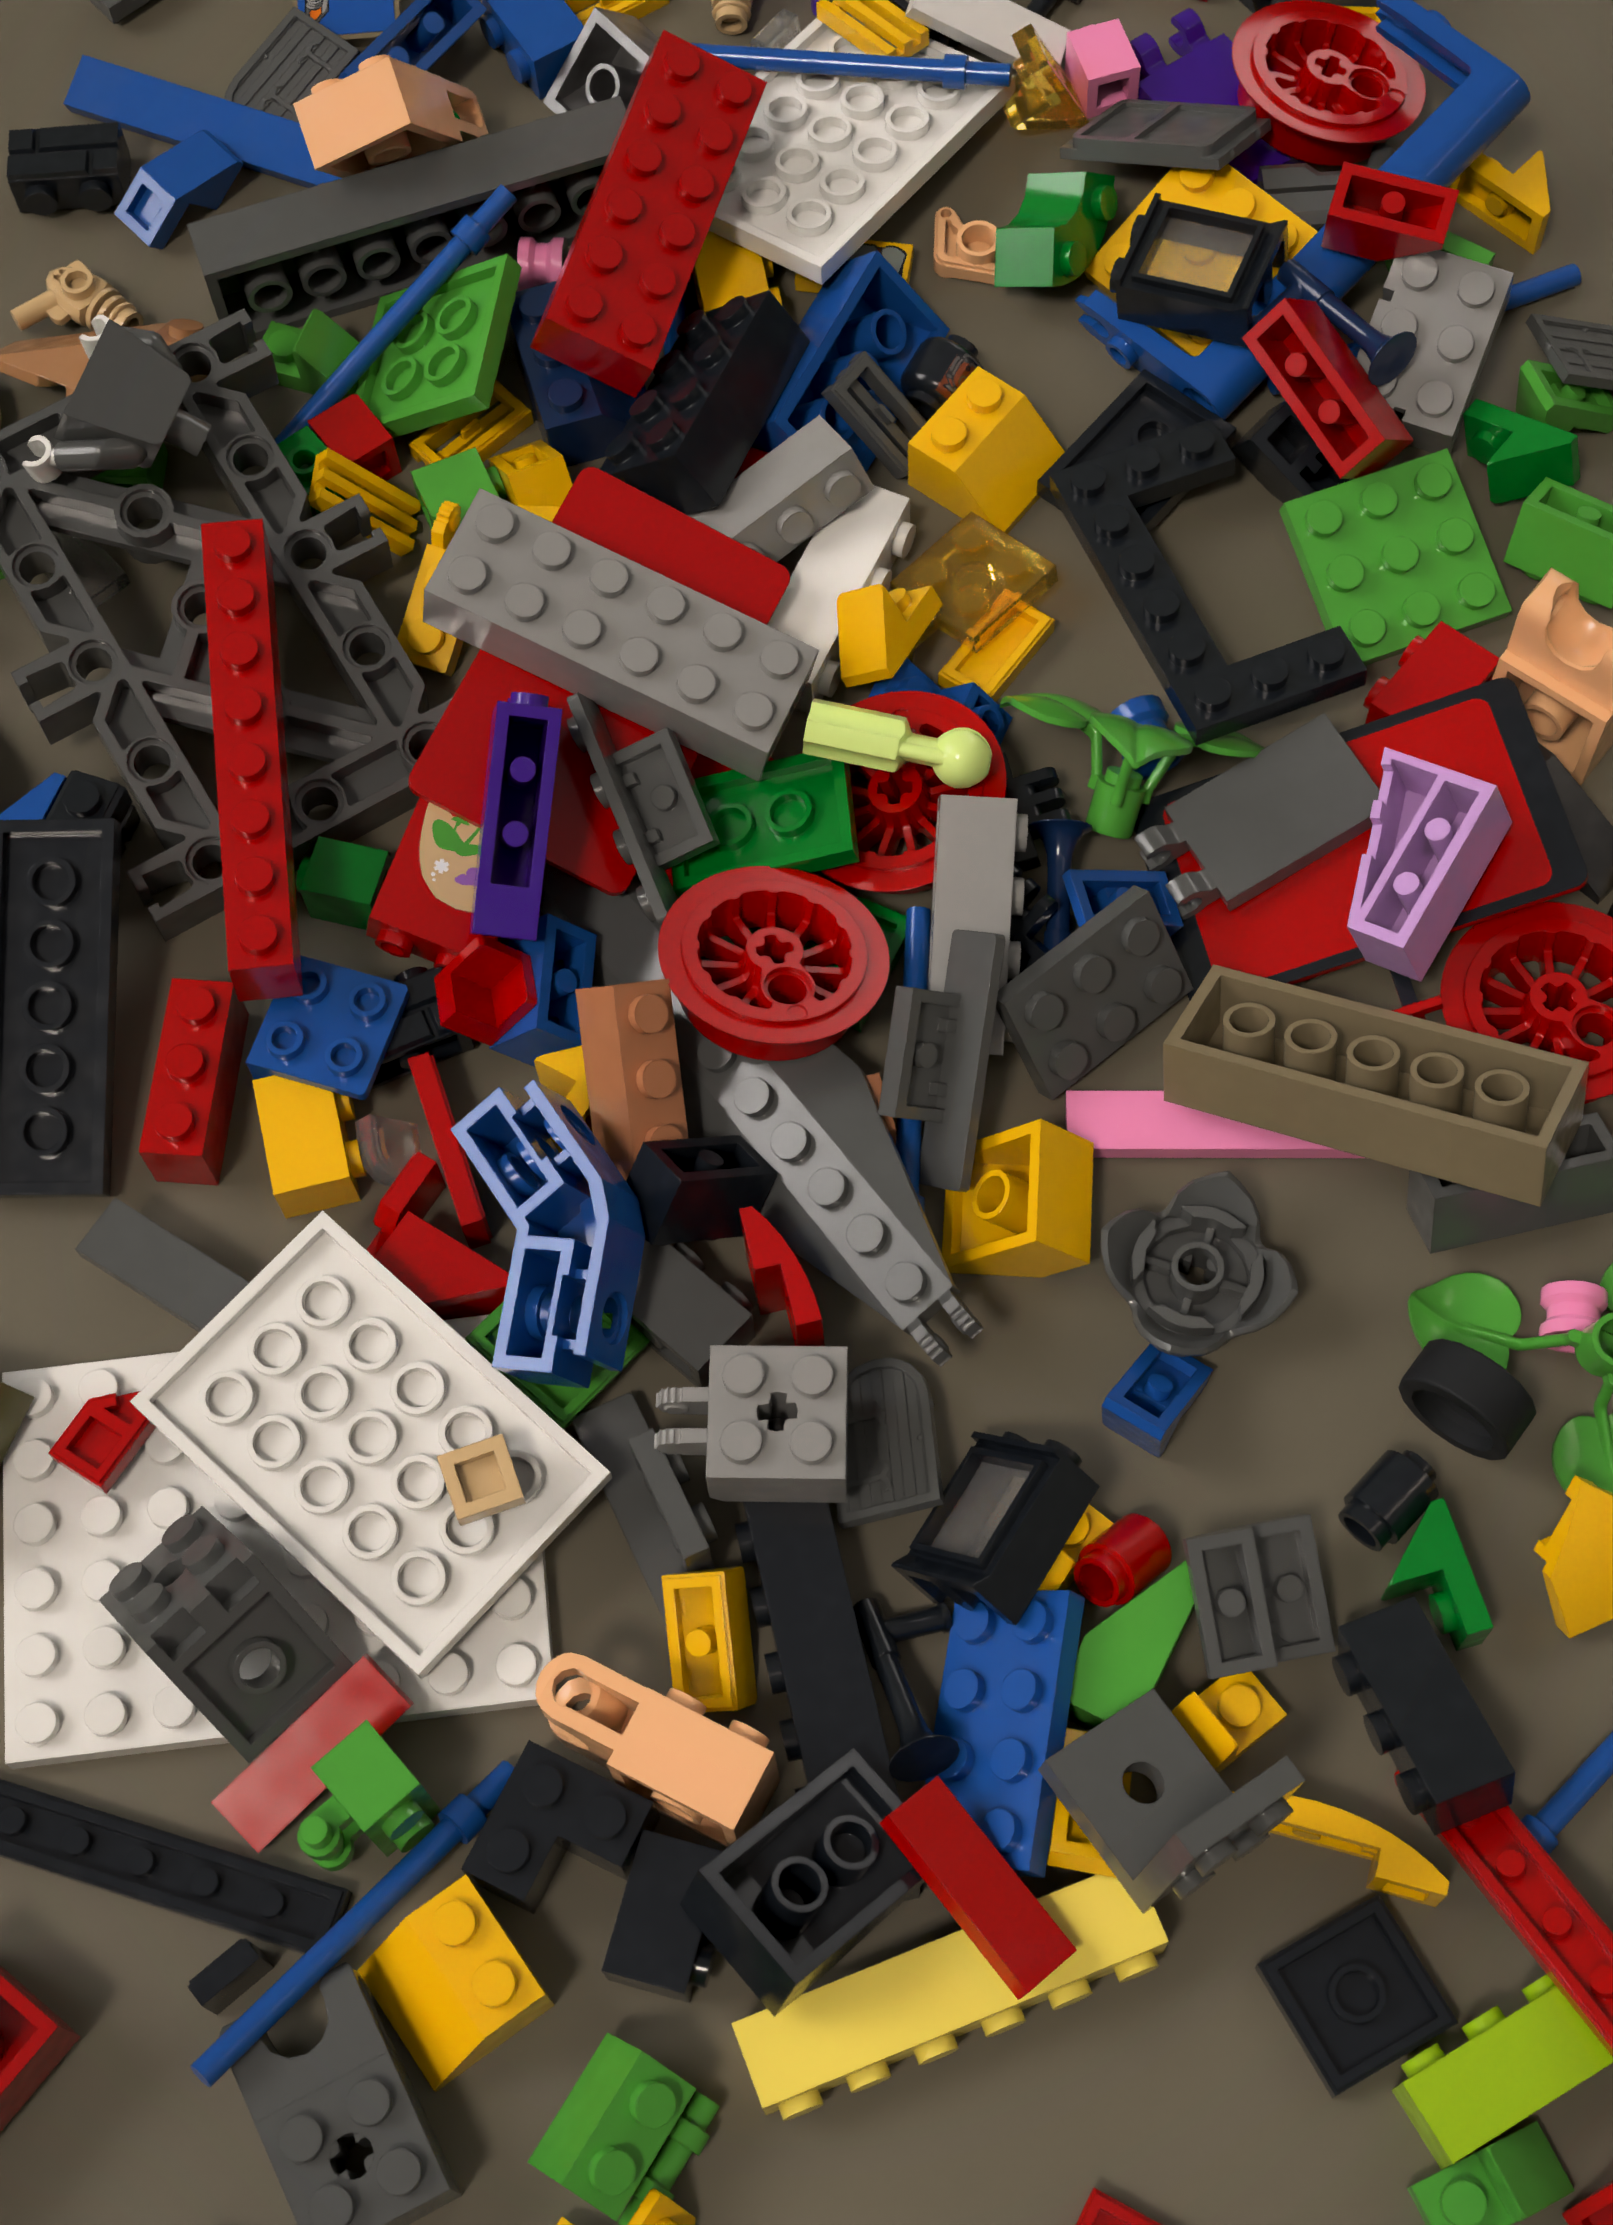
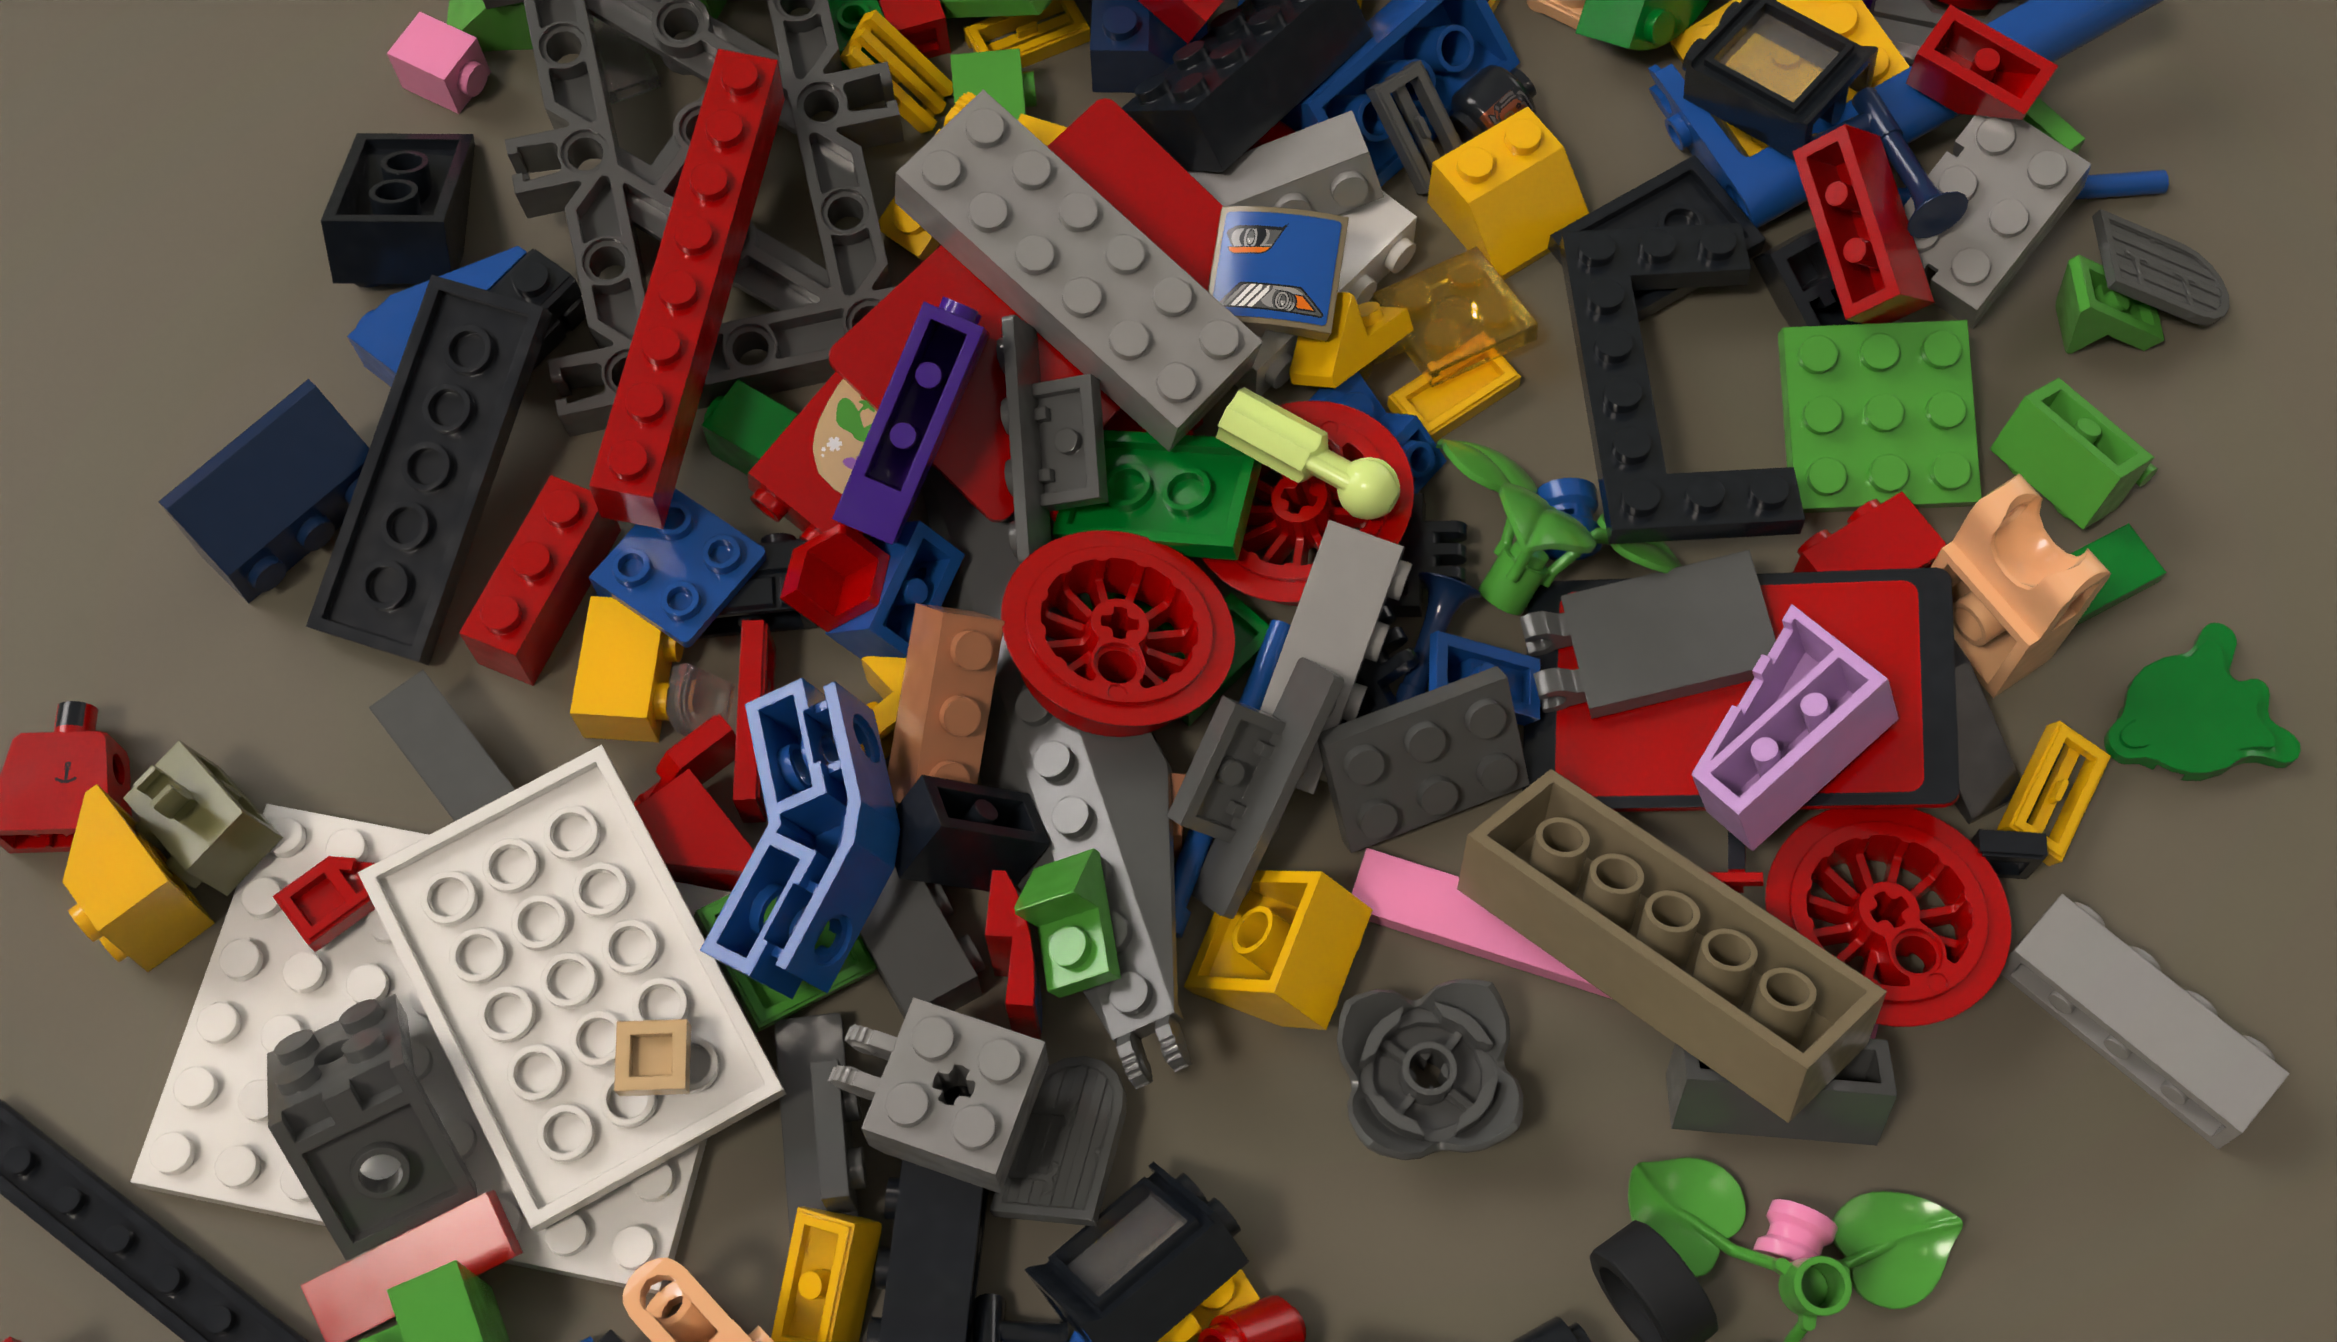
camera: 15 degrees right, 0 degrees up
yellow slope [488,439,573,506] -> none
blue slope [1102,1344,1213,1458] -> none
yellow slope [1449,150,1551,255] -> none
green slope [1463,398,1580,504] -> none
none -> bright green slope [1014,848,1121,998]
none -> slope [1207,206,1349,341]

